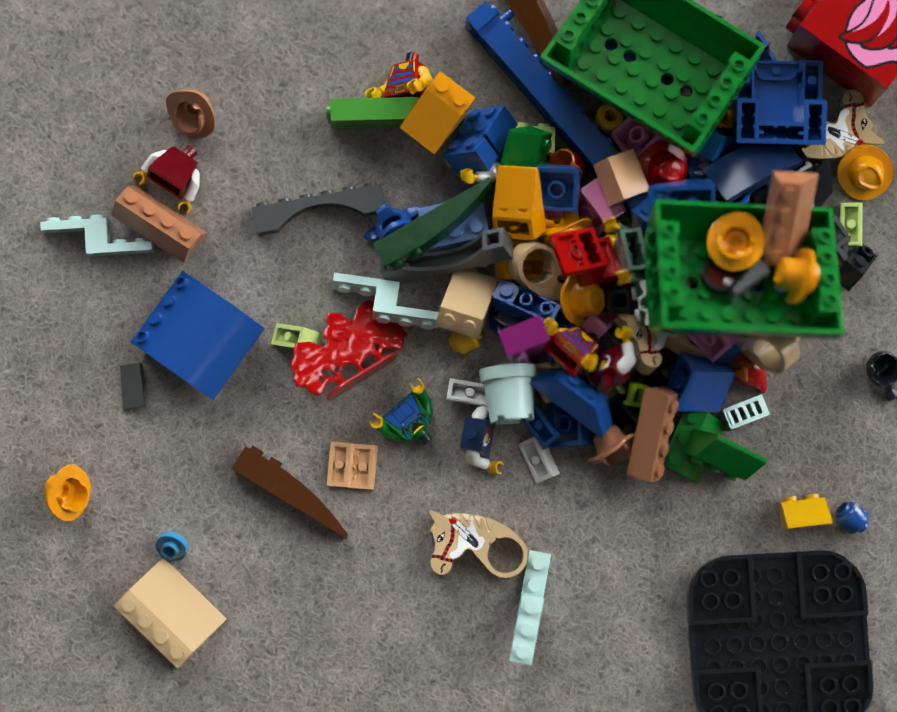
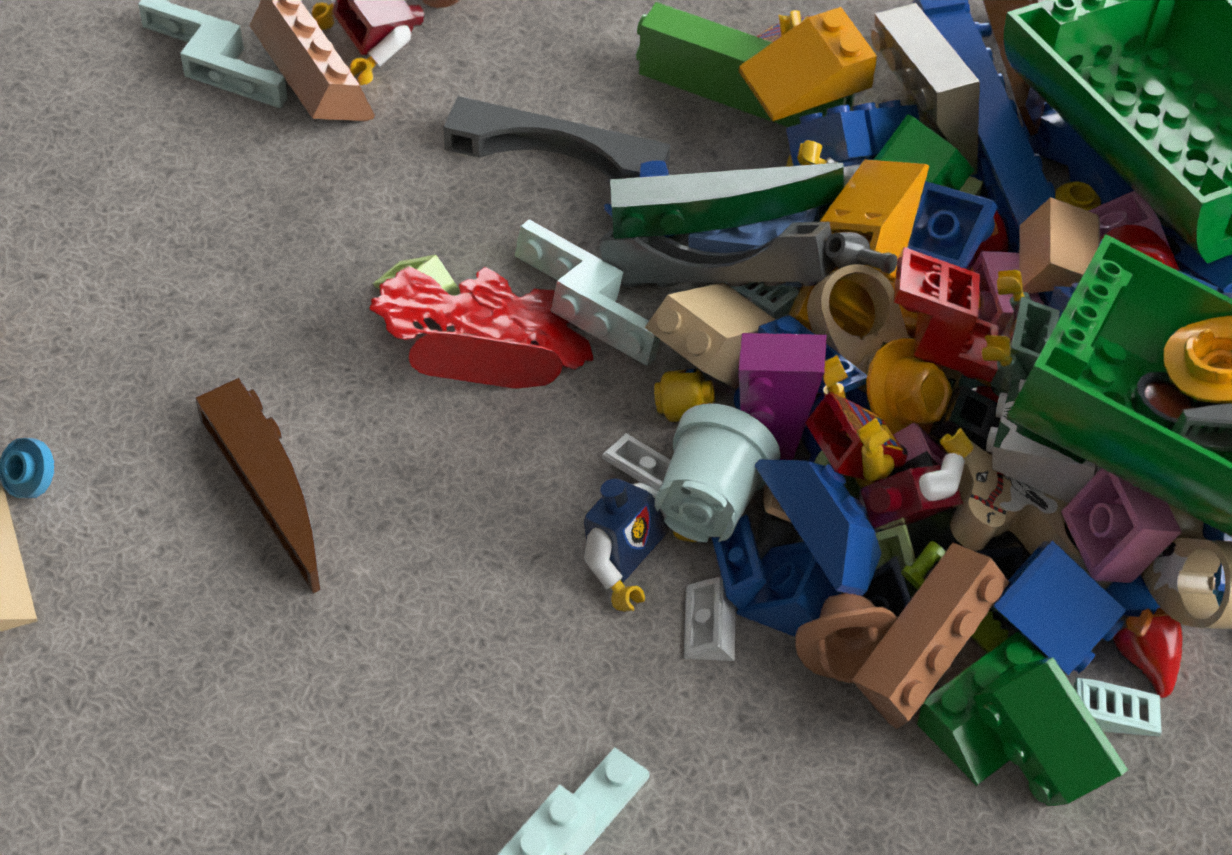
camera: 25 degrees right, 30 degrees down
dark grey slope [120,363,146,409] -> none
blue slope [131,271,265,400] -> none
light nougat slope [327,442,378,490] -> none
torso [367,378,433,446] -> none
tan animal [429,510,528,579] -> none
none -> dark grey bar [824,232,897,274]
none -> dark tan slope [871,3,980,176]

